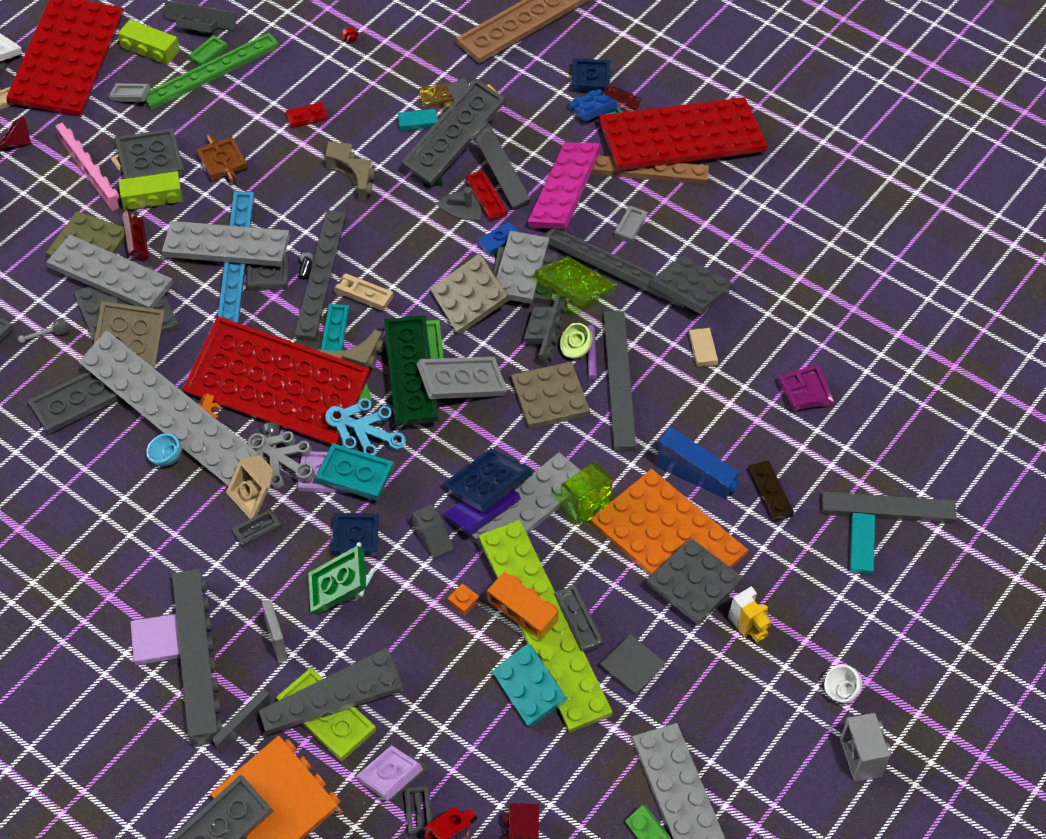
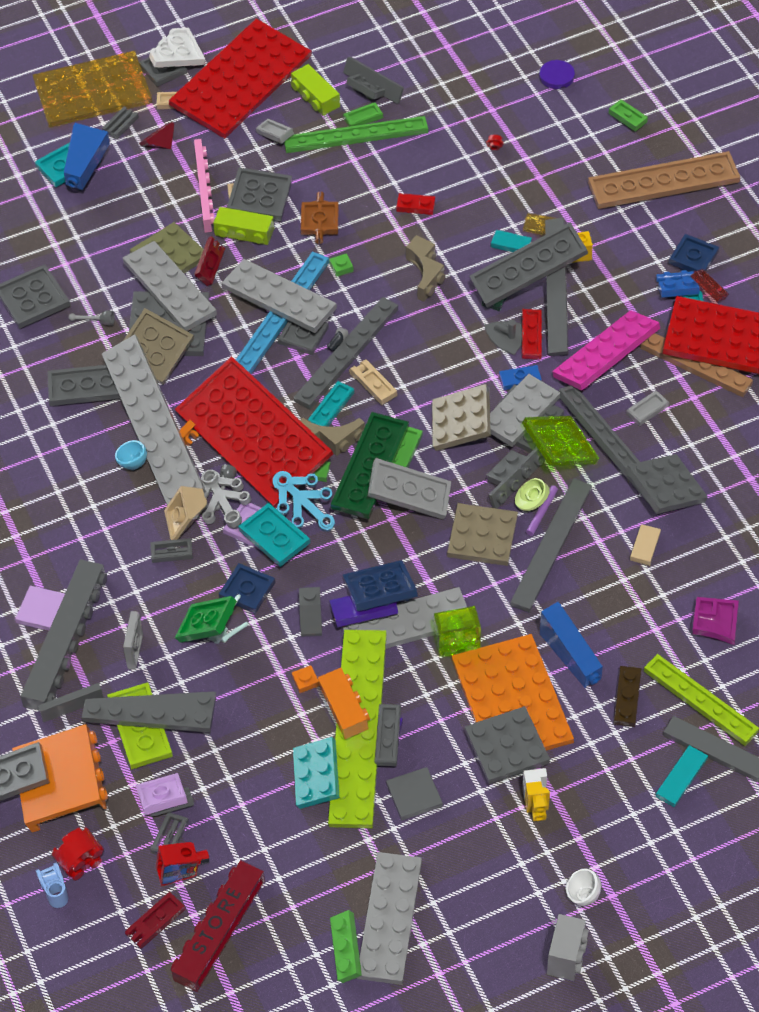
camera: 30 degrees right, 0 degrees up
none -> bright green plate [329,253,354,277]
none -> lime plate [644,654,759,746]

